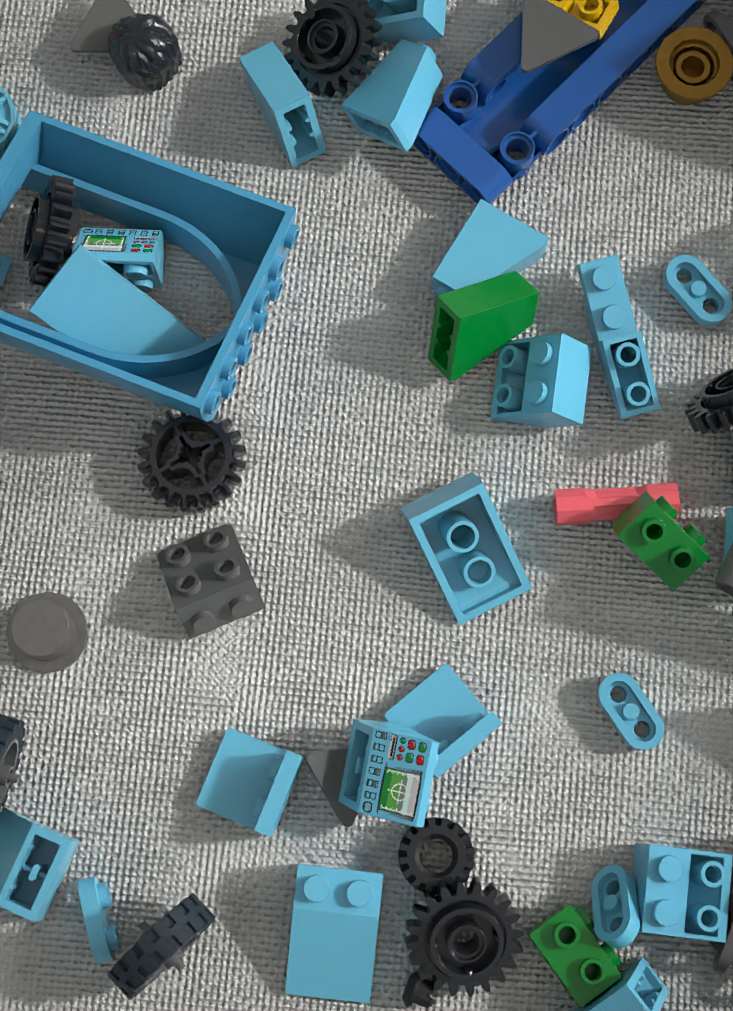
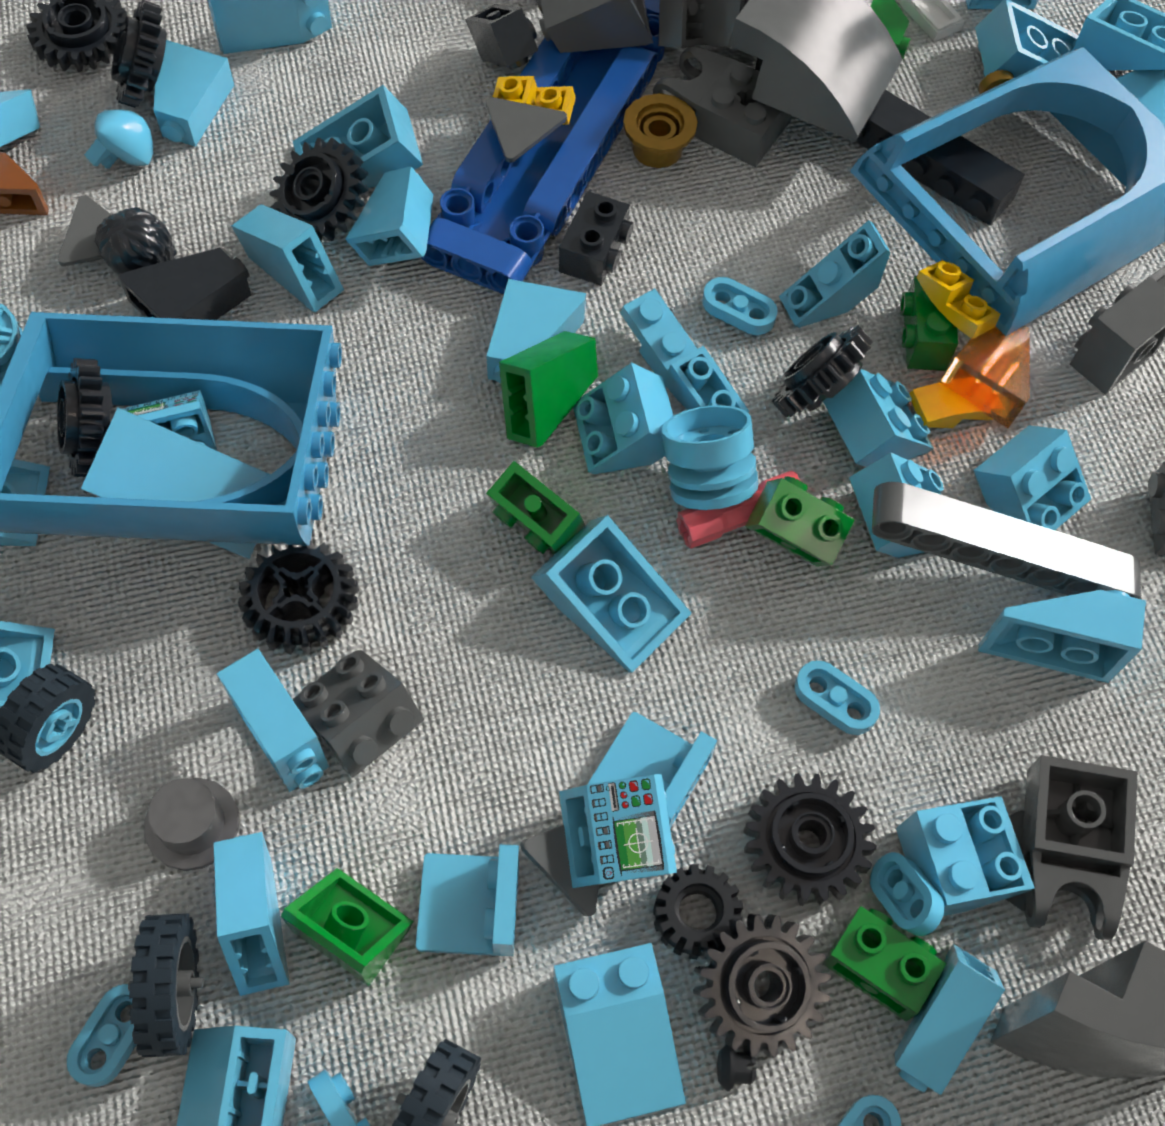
camera: 25 degrees left, 15 degrees down
none -> black slope [118,248,252,320]
none -> medium azure slope [214,832,289,996]
none -> medium azure window [216,649,329,792]
none -> green slope [281,868,414,986]
none -> green brick [486,461,585,555]
none -> black brick [559,191,634,286]
none -> medium azure wheel [662,405,758,510]
none -> black gear [743,773,877,906]

